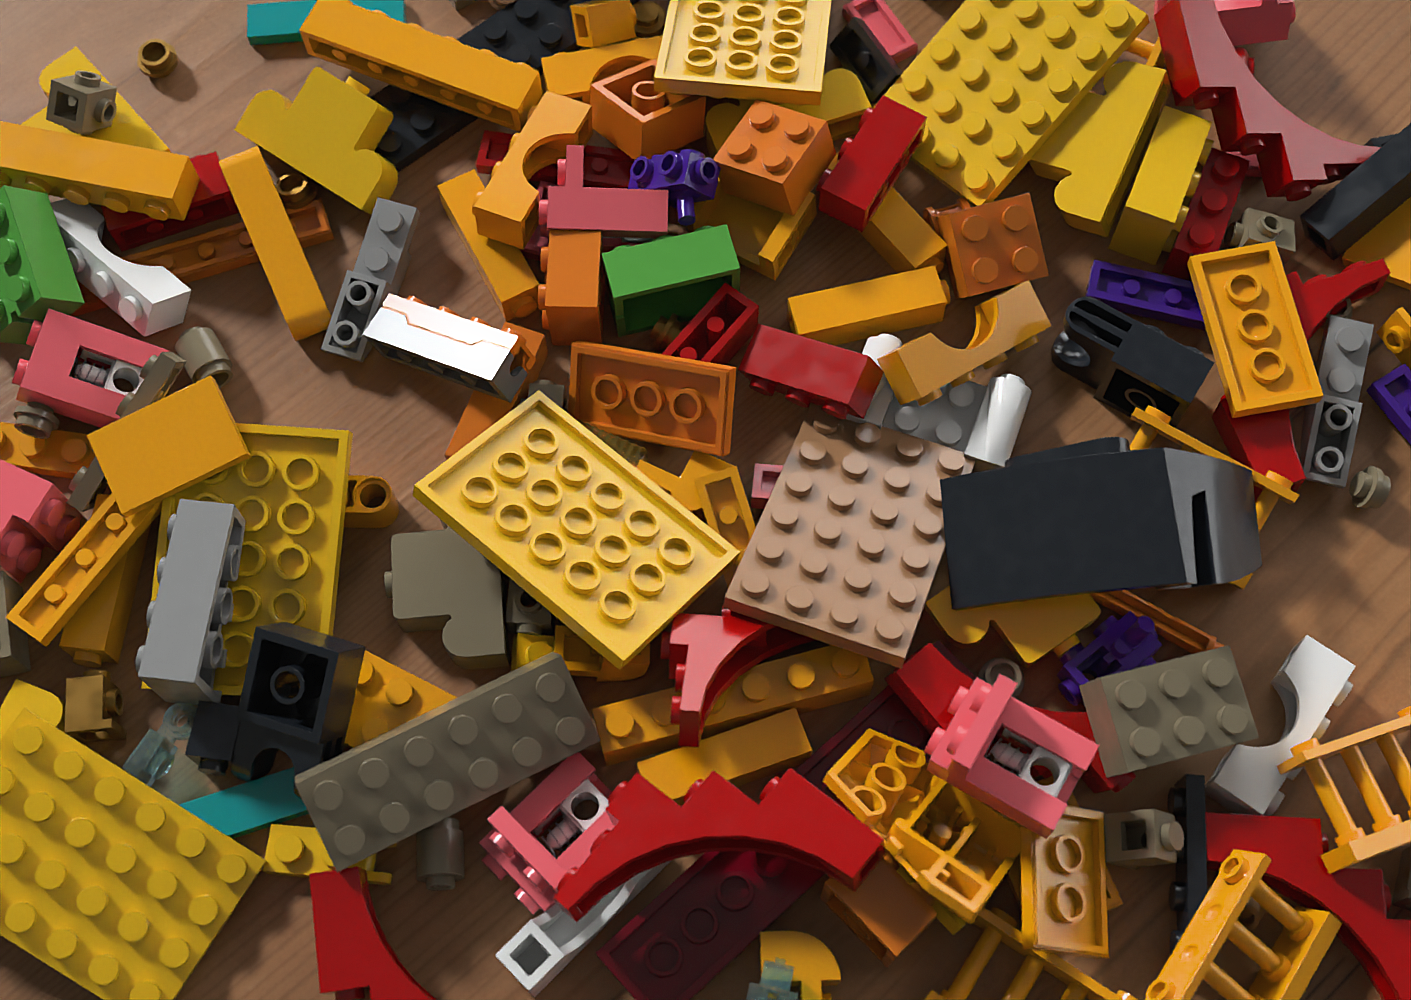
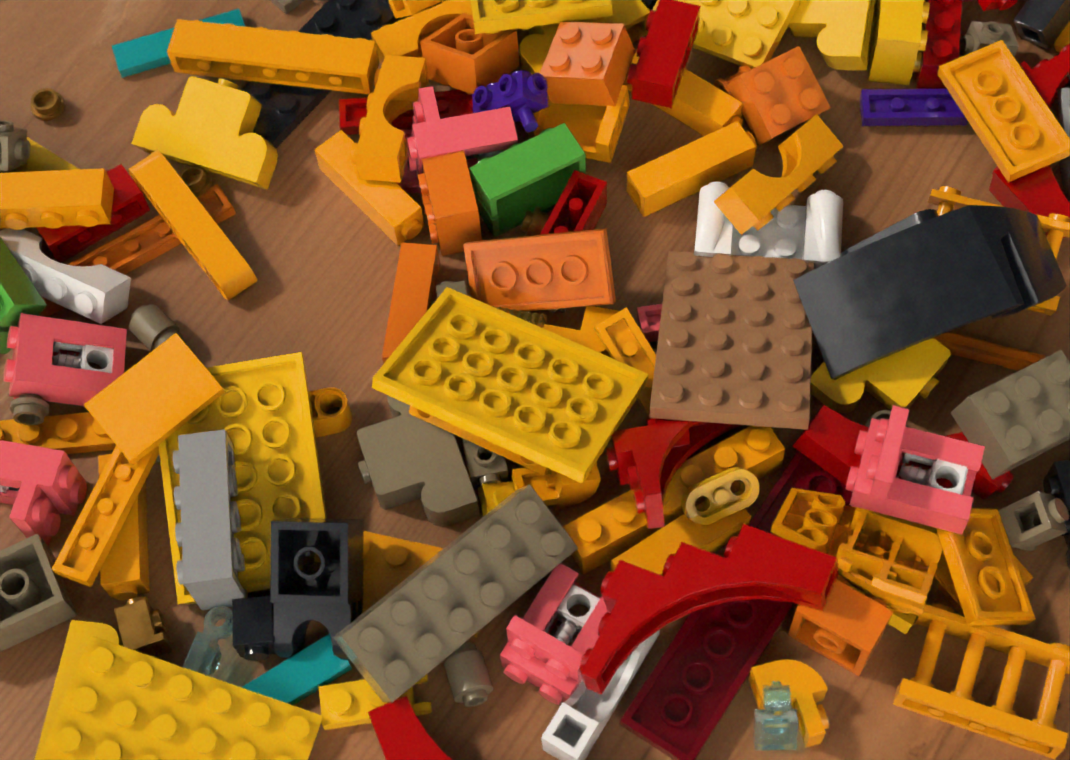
camera: 10 degrees left, 5 degrees down
dark tan plate [66,352,187,512] -> none
light grey slope [321,197,420,362] -> none
piece [363,293,537,403] -> none
red brick [738,323,884,419] -> none
black brick [1051,297,1215,428] -> none
dark purple brick [1057,611,1162,707] -> none
none -> yellow plate [681,467,759,525]

